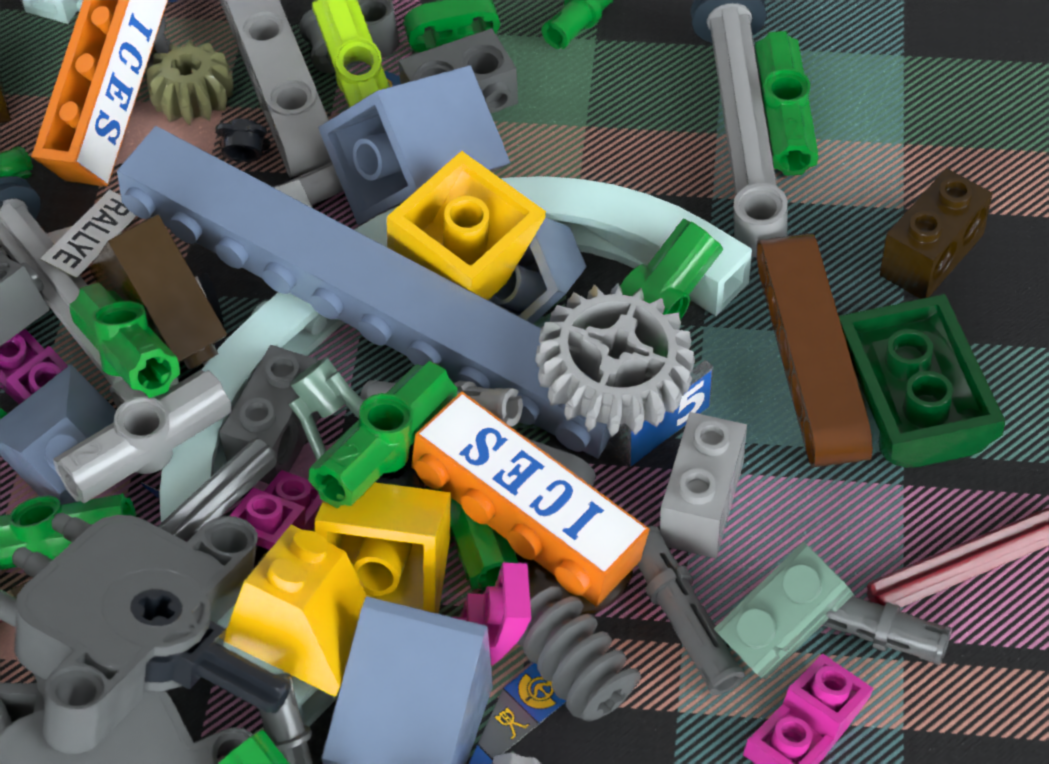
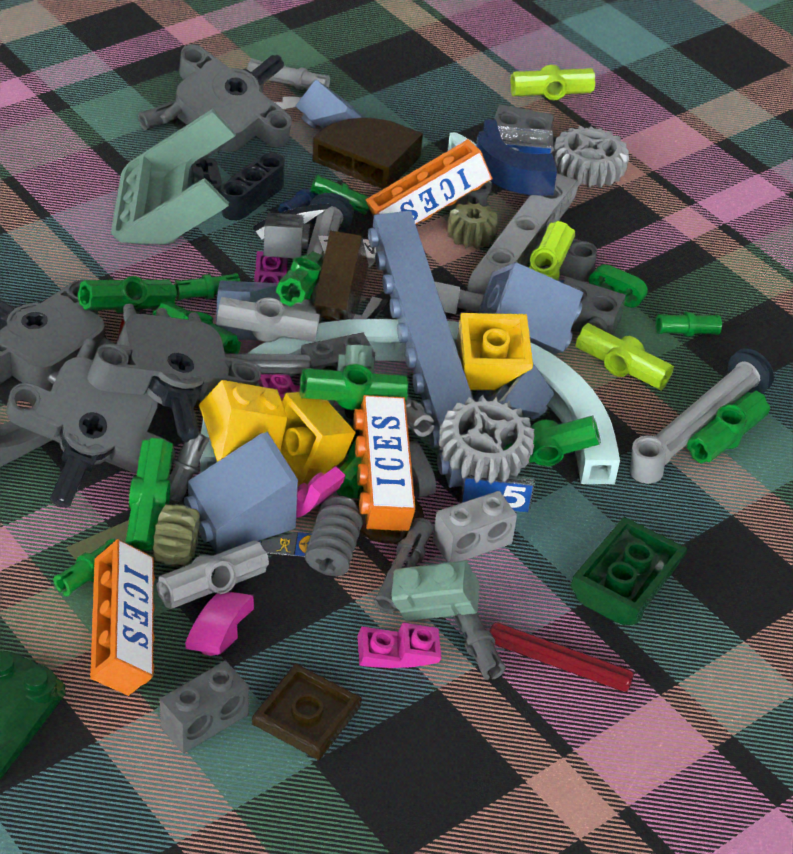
camera: 40 degrees right, 10 degrees down
black plate [215,119,271,162] -> none
reddish brown beam [756,233,873,468] -> none
dark brown brick [879,168,993,299] -> none
none -> lime piece [575,323,674,390]

